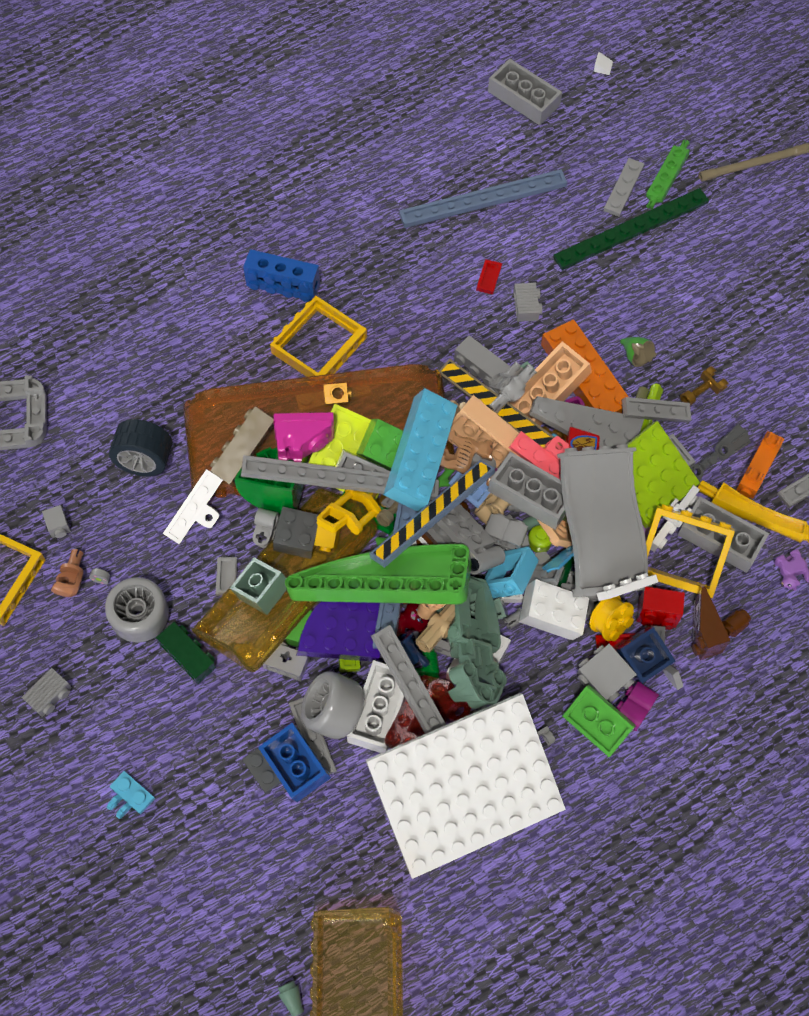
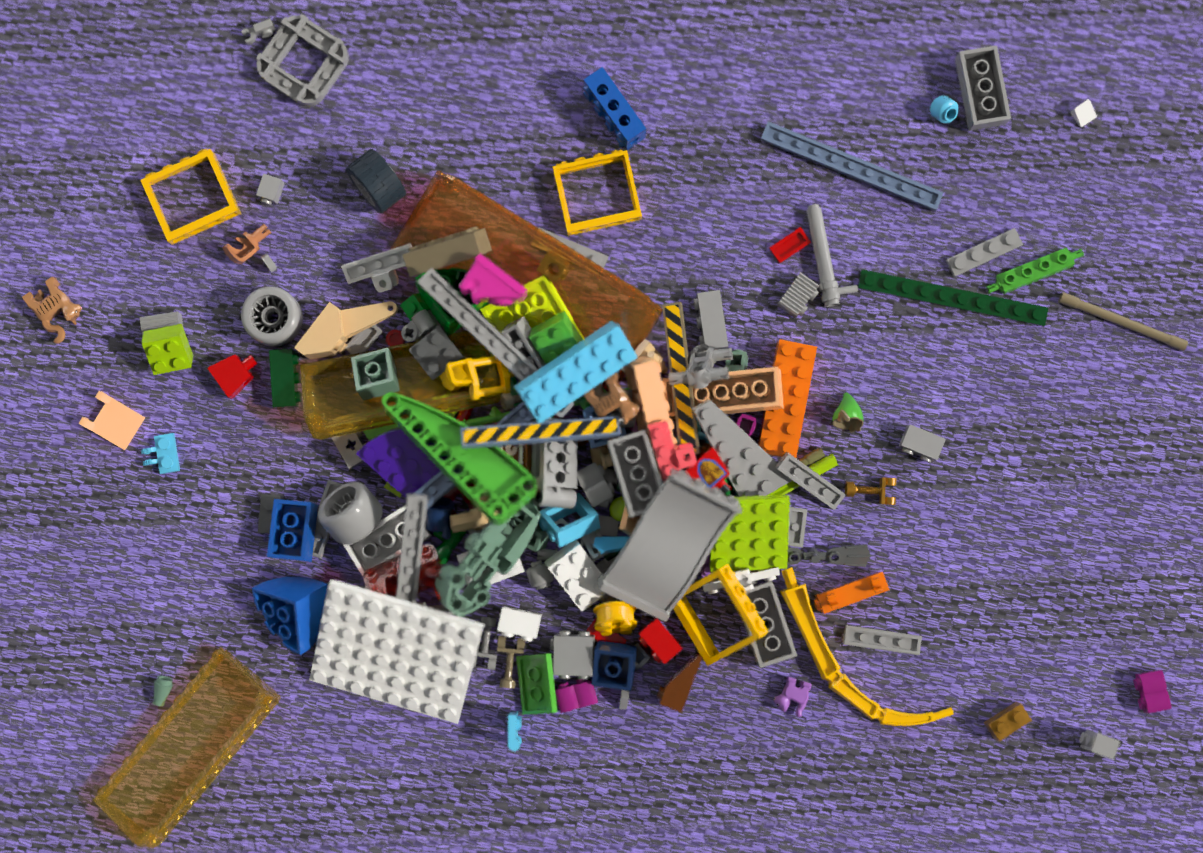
camera: 40 degrees right, 20 degrees up
white plate [596,573,658,601] -> none
reddish brown brick [722,609,751,637] -> none
none -> light nougat flag [79,391,145,450]
none -> lime brick [141,324,193,375]
none -> red torso [207,354,258,399]
none -> blue brick [252,577,328,655]
none -> tan slope [294,301,398,359]
none -> red tile [386,329,405,349]
none -> green brick [400,293,429,321]
none -> white brick [497,606,542,641]
none -> dark tan bar [497,636,525,689]
none -> medium azure plate [508,711,522,751]
none -> light grey head [526,560,554,590]
none -> light grey cylinder [806,204,858,307]
none -> light grey brick [898,424,946,463]
none -> medium azure head [930,95,959,124]

